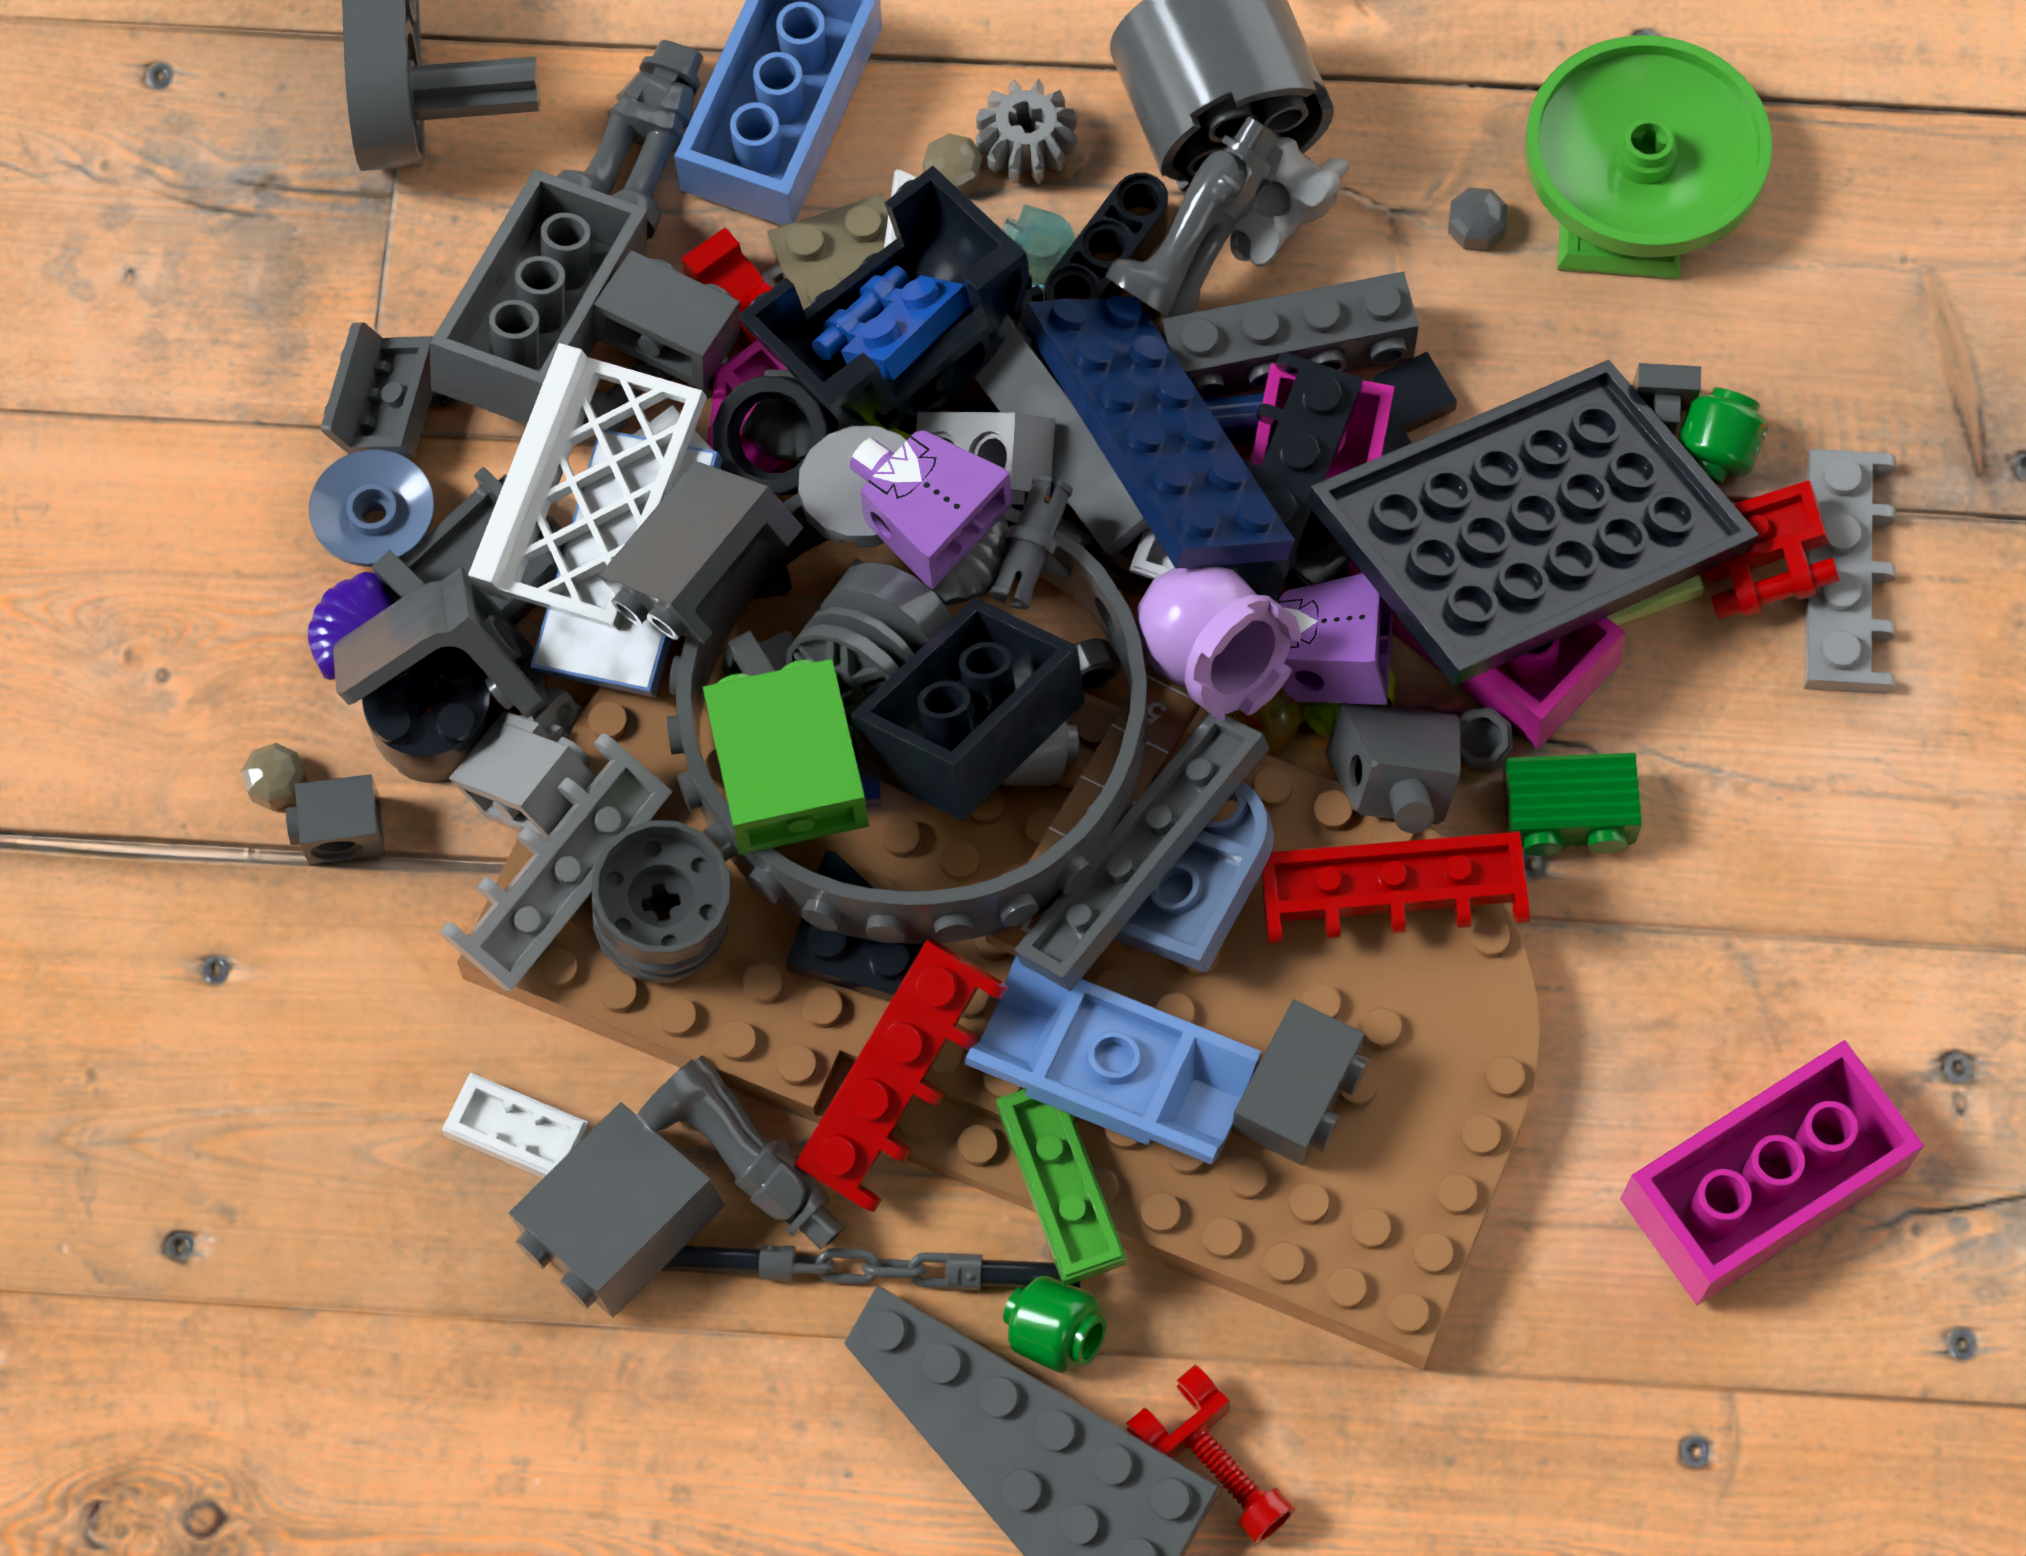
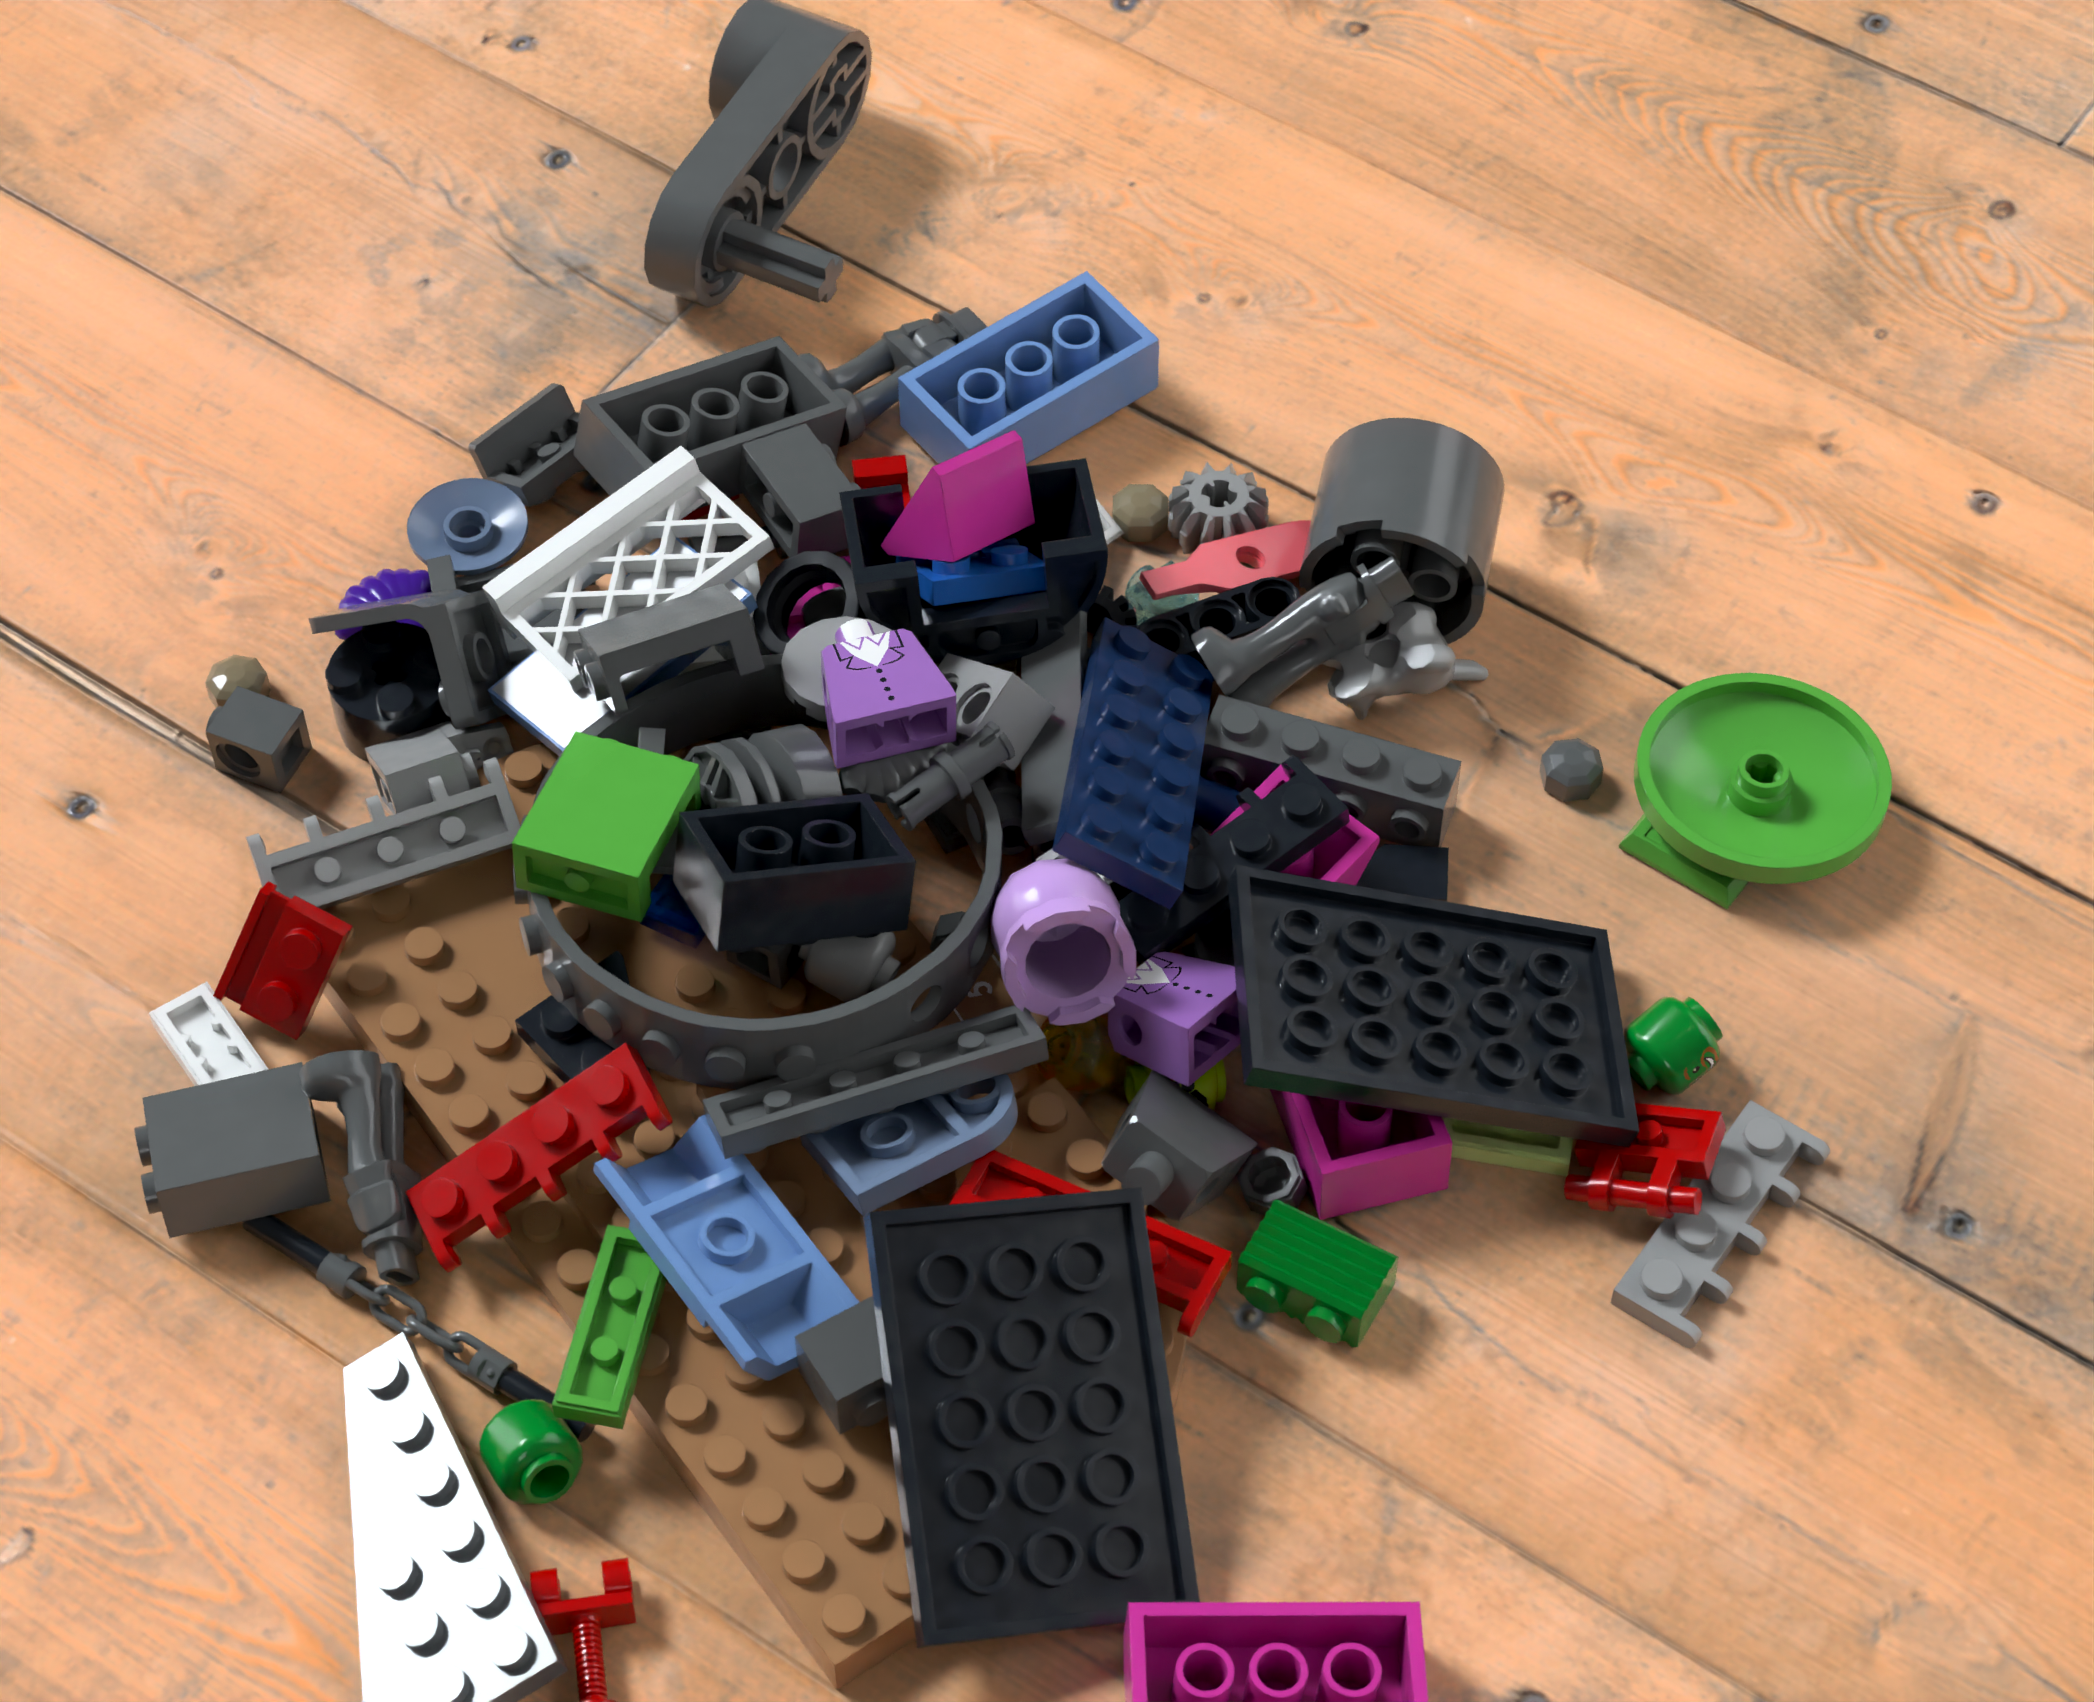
camera: 30 degrees right, 15 degrees down
dark grey wheel [592,820,730,983] -> none
dark grey tile [1632,363,1701,435] -> none
none -> red plate [213,881,353,1041]
none -> black plate [863,1187,1200,1649]
none -> dark pink slope [881,430,1035,562]
none -> coral piece [1139,520,1311,600]

